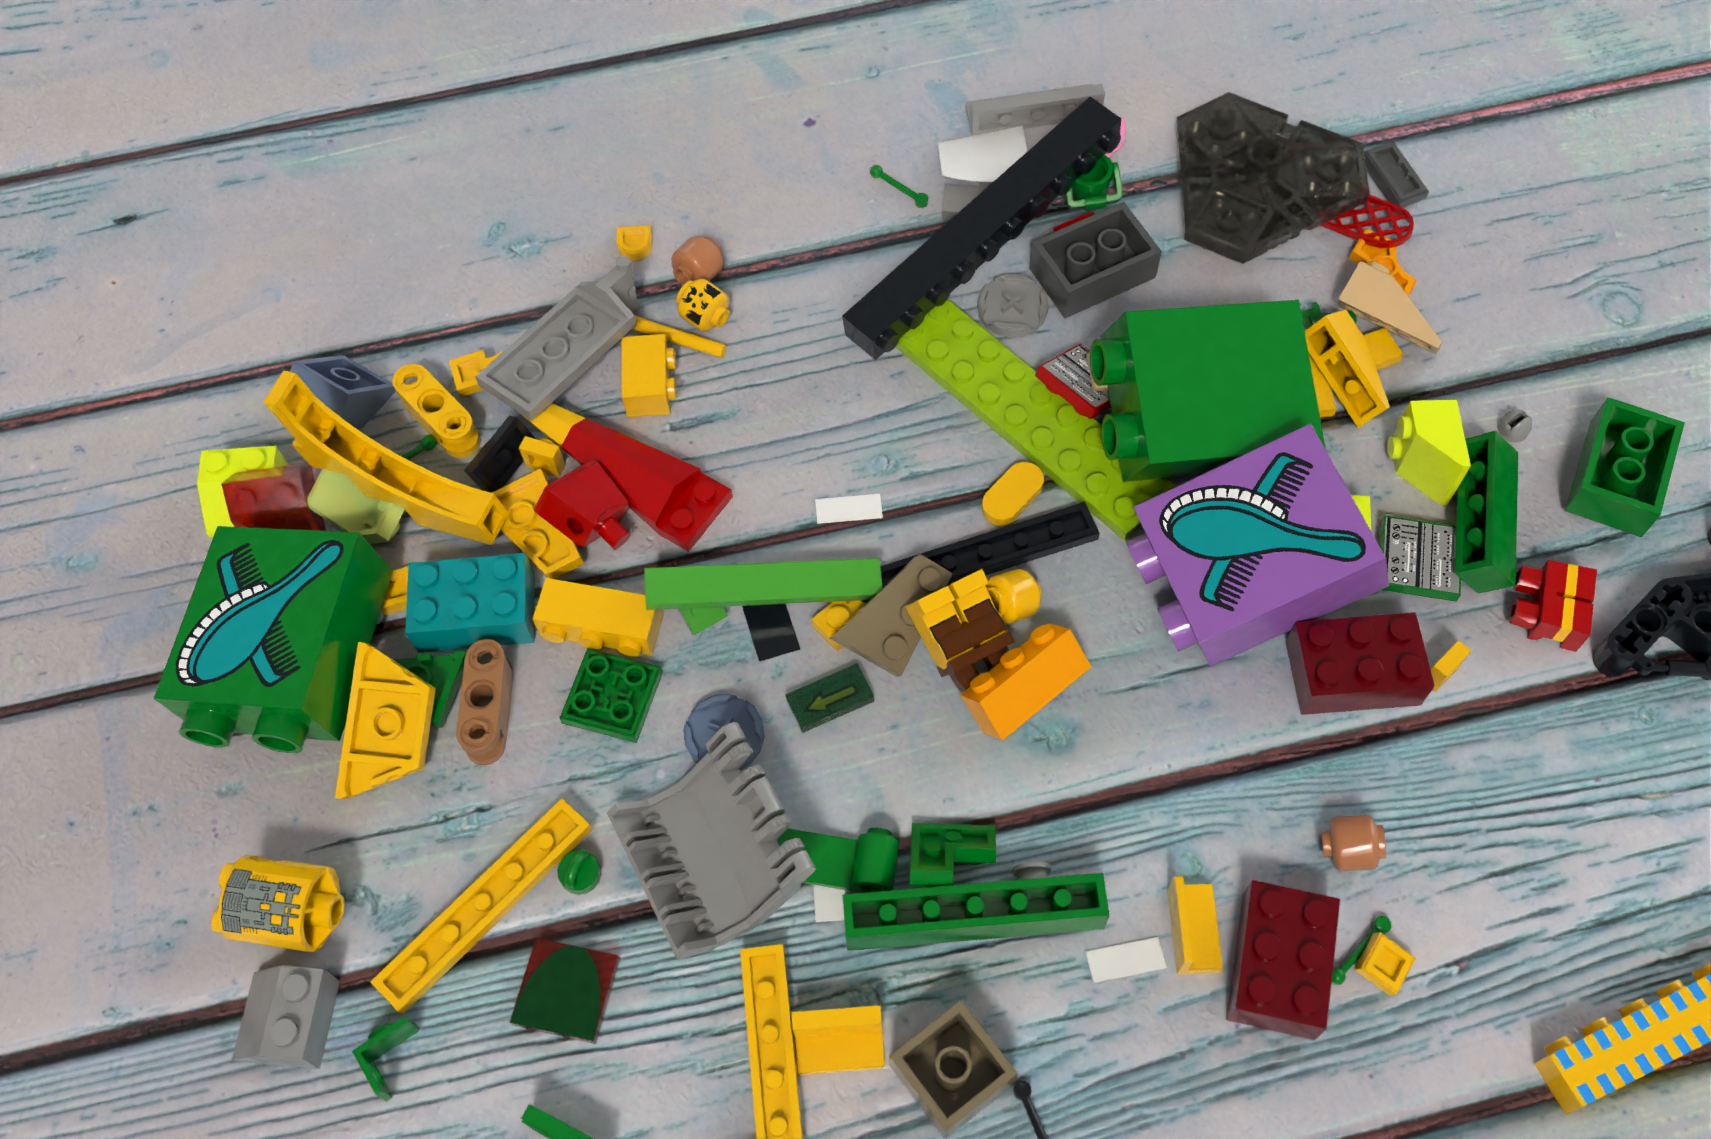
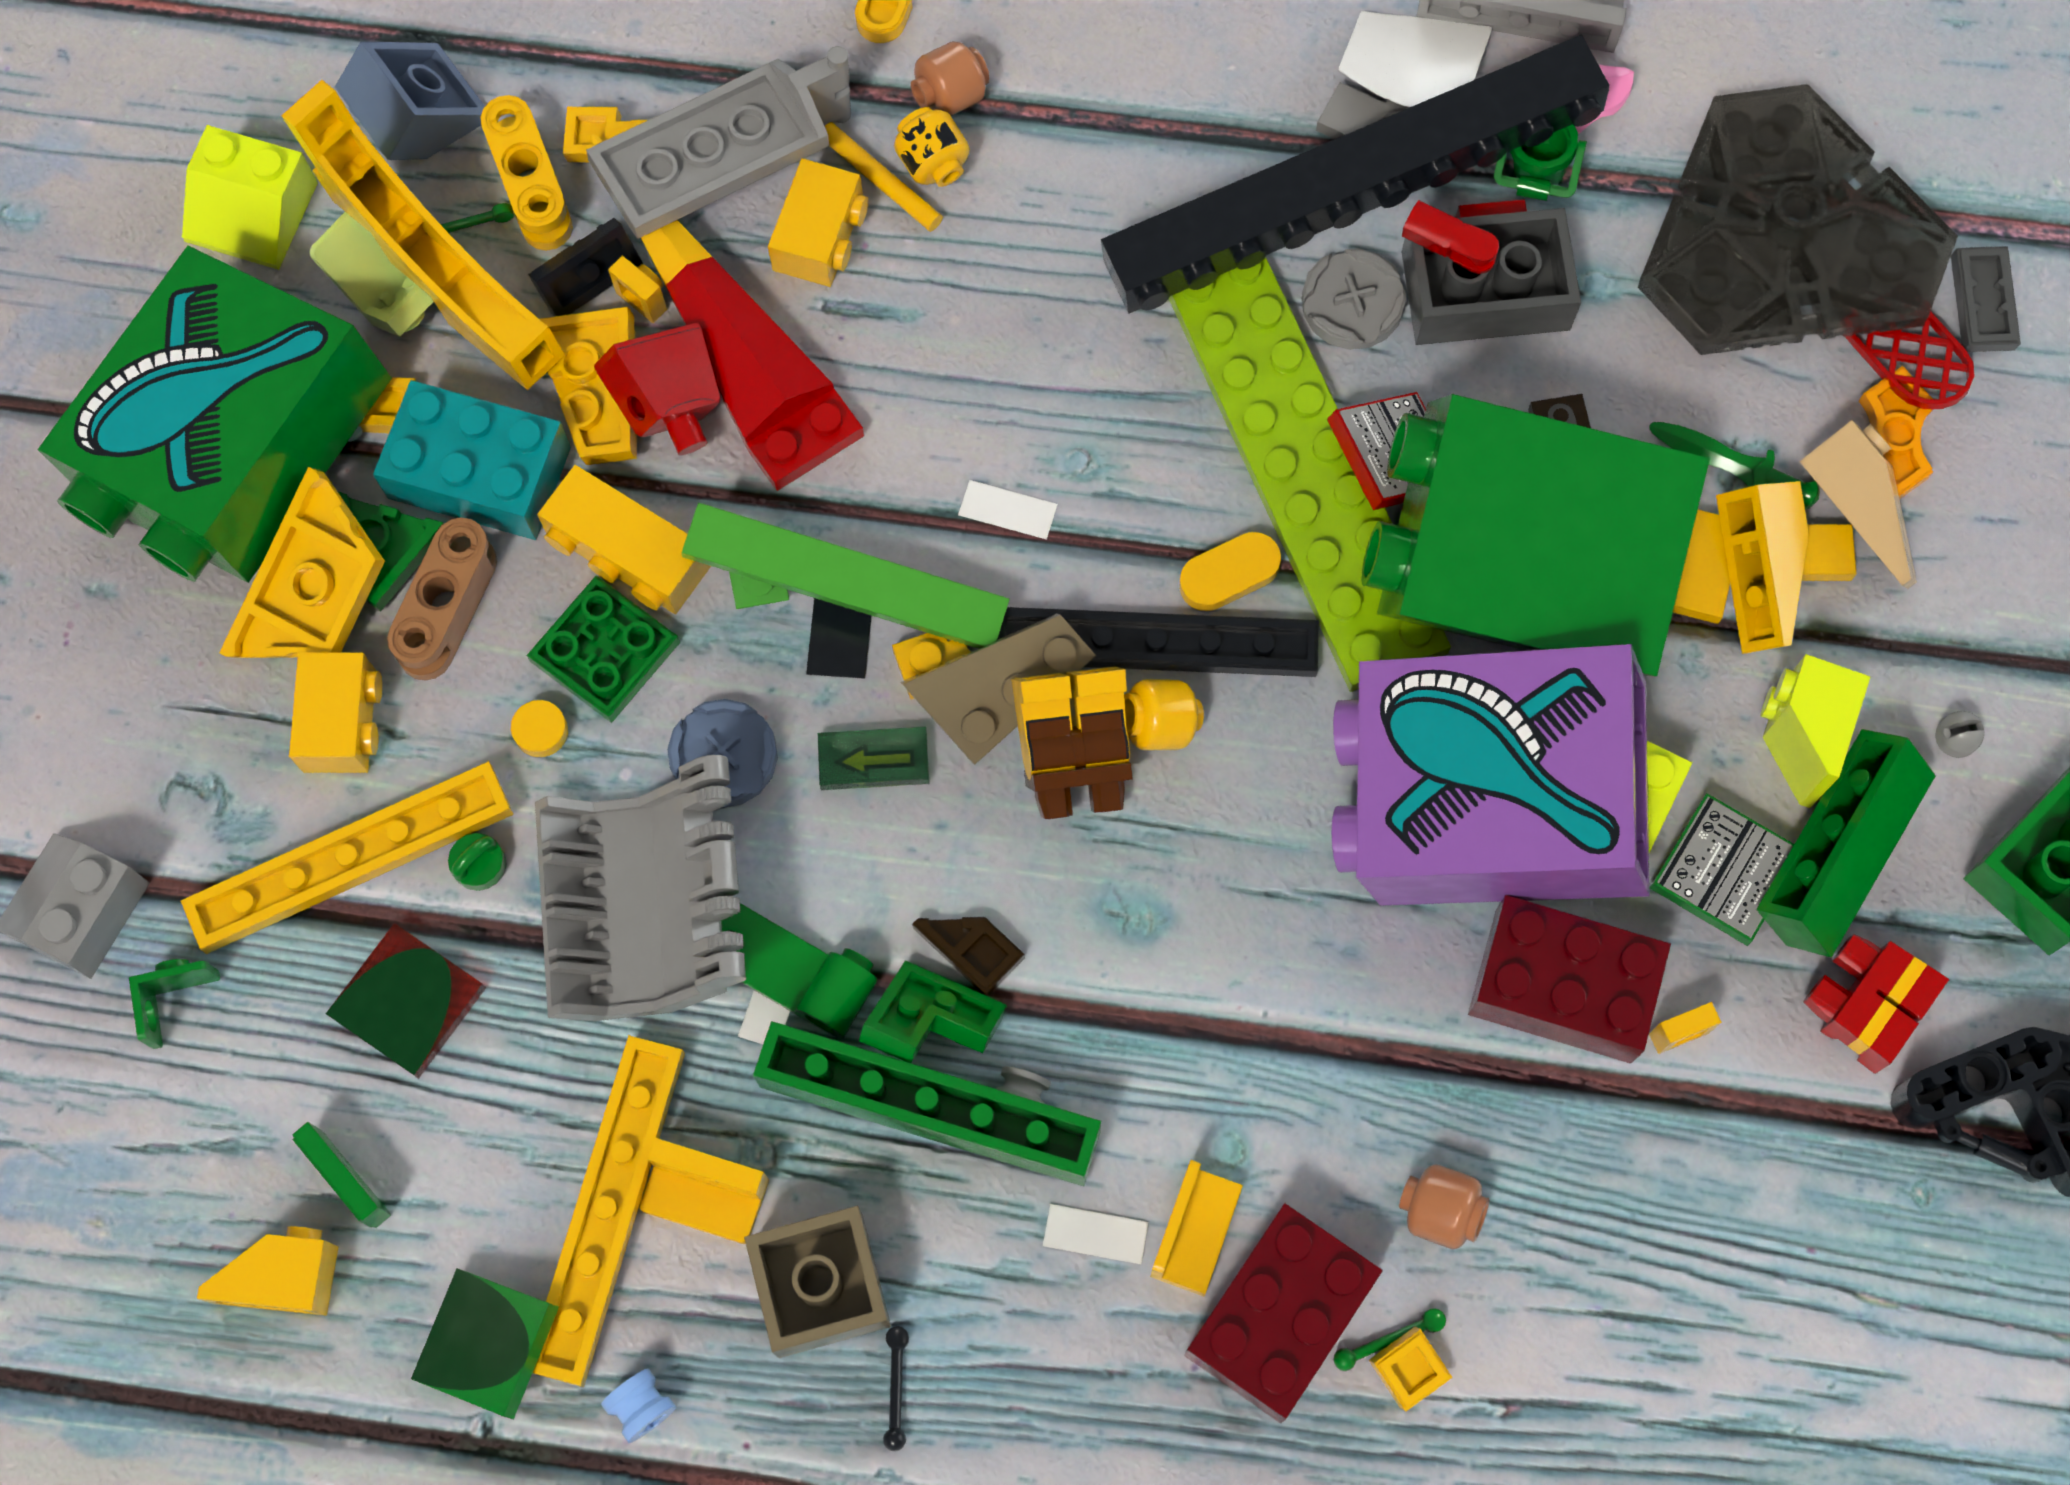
camera: 20 degrees right, 10 degrees up
yellow cylinder [211,854,345,953] -> none
clear red slope [221,463,326,531] -> none
green hinge [870,165,928,208] -> none
light orange brick [960,623,1092,741] -> none
none -> yellow brick [289,652,383,773]
none -> yellow tile [511,700,568,757]
none -> dark brown tile [912,917,1025,996]
none -> red bar [1402,200,1499,274]

